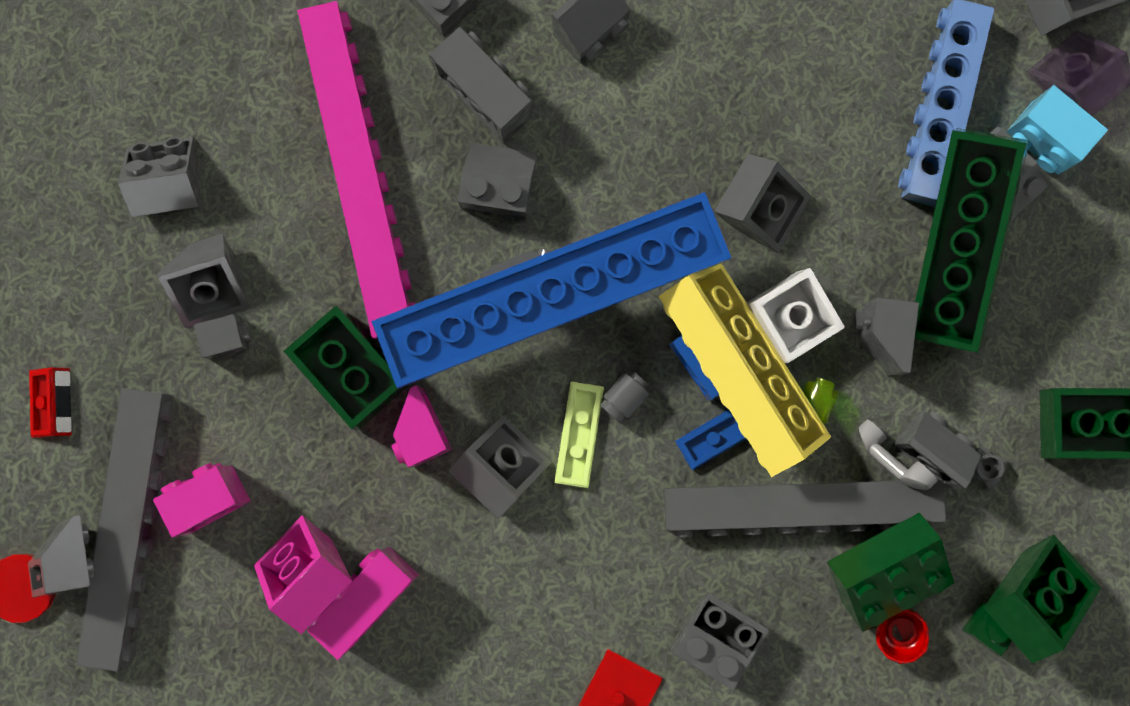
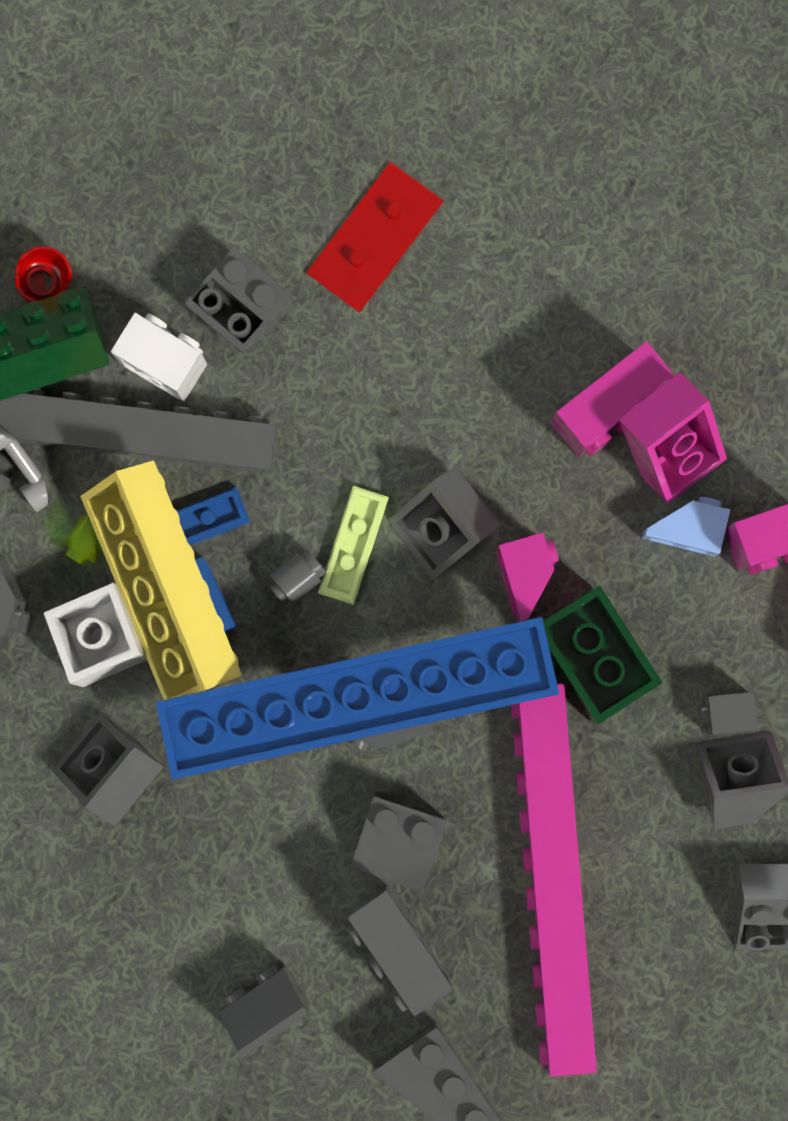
camera: 175 degrees left, 0 degrees up
none -> white brick [111,313,207,402]
none -> light blue slope [642,497,730,557]

